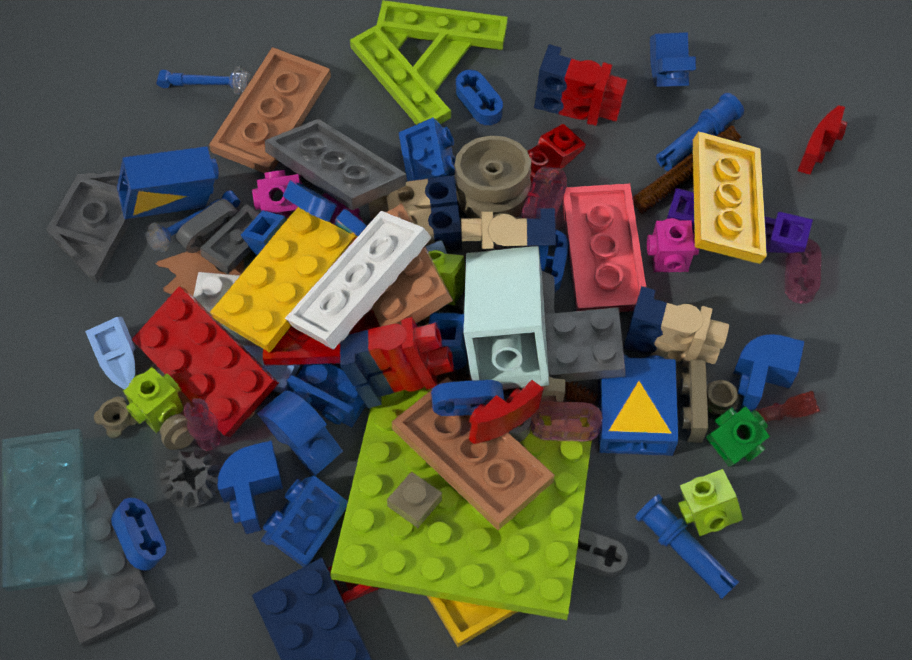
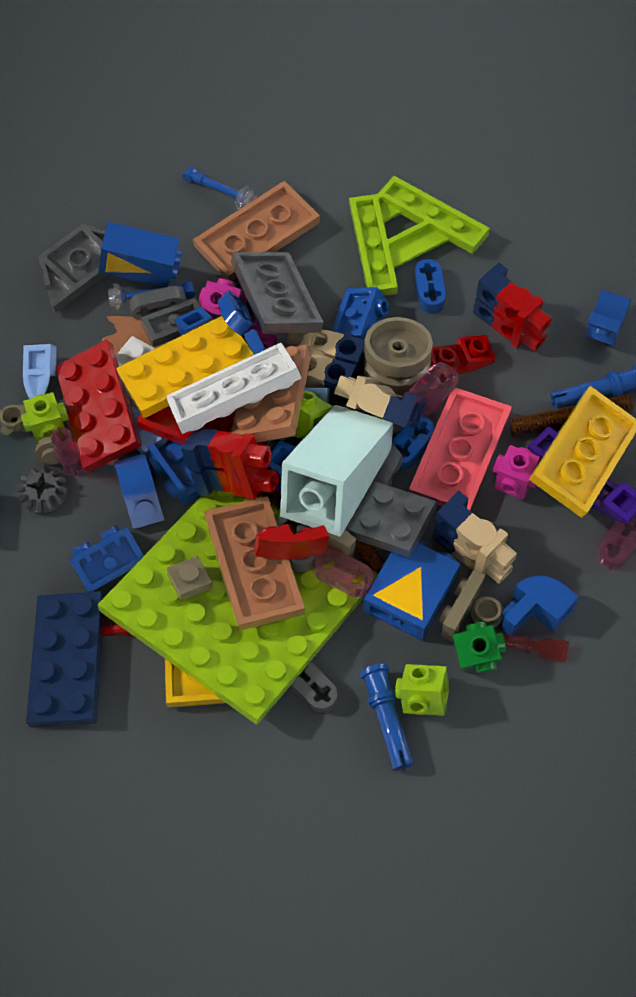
camera: 30 degrees right, 0 degrees up
blue brick [218,441,283,534] -> none
blue beam [431,380,505,416] -> none

